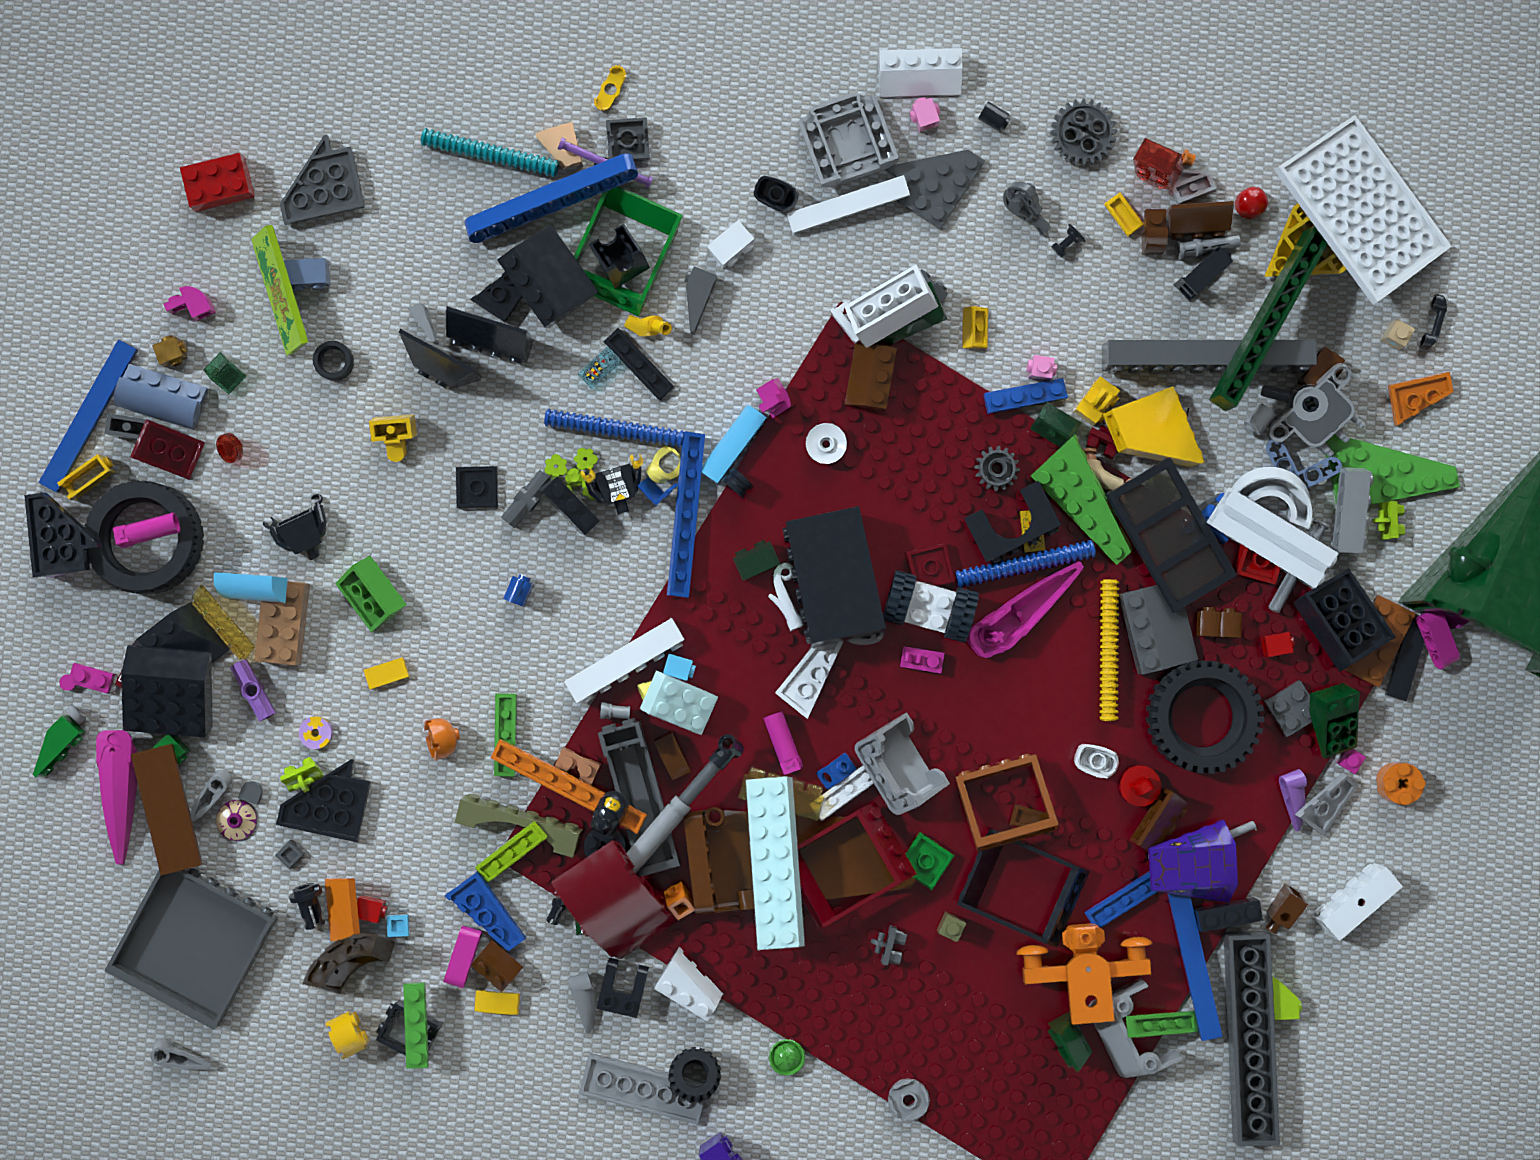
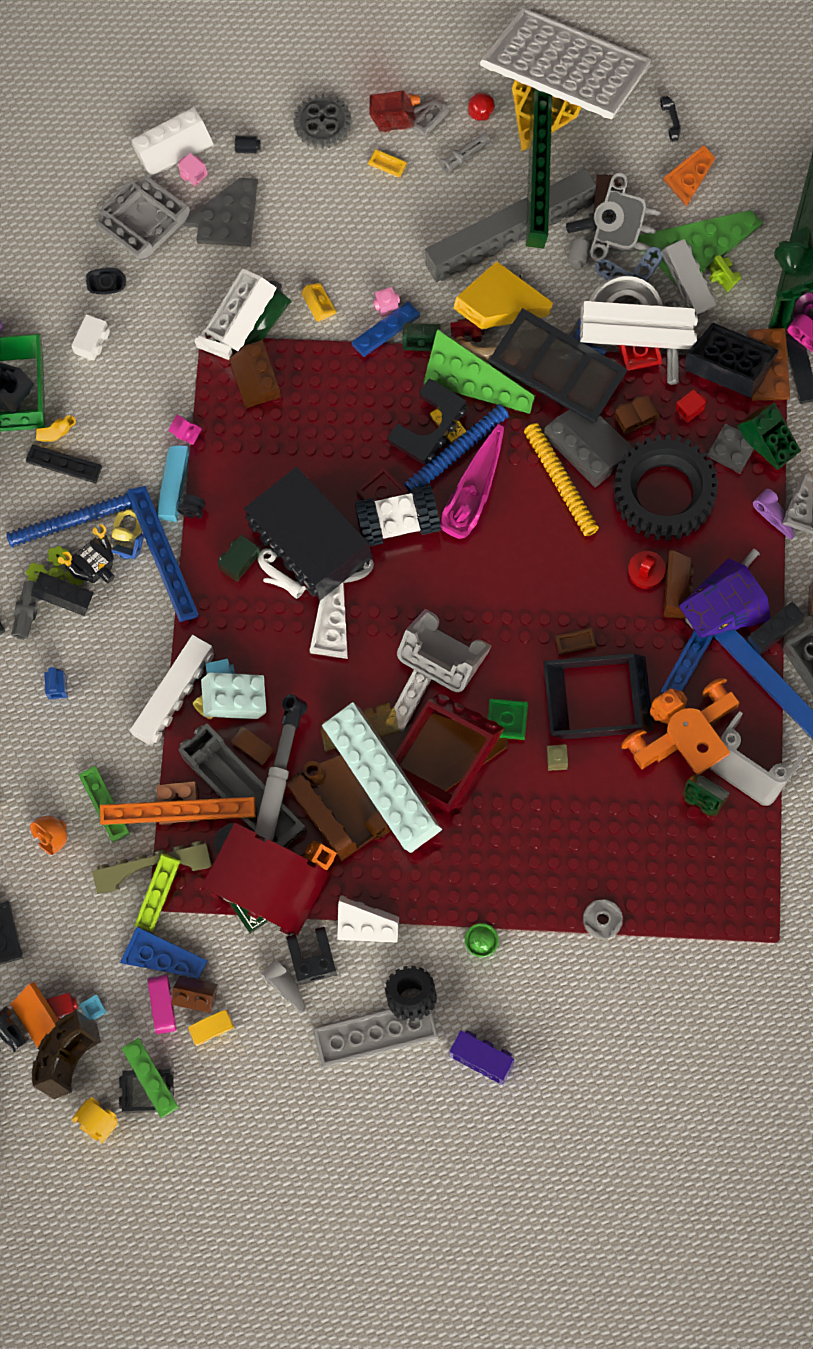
camera: 20 degrees left, 15 degrees down
black pin [546,897,567,925] -> none
clear light blue tile [577,346,622,389] -> none
black piece [591,791,629,836] -> none
light grey pin [600,702,630,720] -> none
dark grey slope [684,266,717,335] -> none
dark pink piece [763,711,803,775] -> none
white tile [787,175,910,234] -> none
white dish [806,423,847,464] -> none
blue bracket [816,753,856,789] -> none
dark grey hips [871,925,907,966] -> none
dark pink plate [900,646,945,673] -> none
dark orange window [956,754,1058,852] -> none
dark grey gear [974,446,1020,491] -> none
dark grey pin [1003,181,1051,235] -> none
black piece [1051,223,1086,258] -> none
yellow brick [1073,376,1120,426] -> none
white piece [1074,744,1119,778] -> none
bright green plate [1126,1011,1198,1038] -> none
reddish brown brick [1141,209,1168,255] -> none
reddish brown slope [1166,201,1234,240] -> none
black window [1174,246,1233,301] -> none
dark pink plate [1336,749,1366,774] -> none
tan brick [1380,319,1415,350] -> none

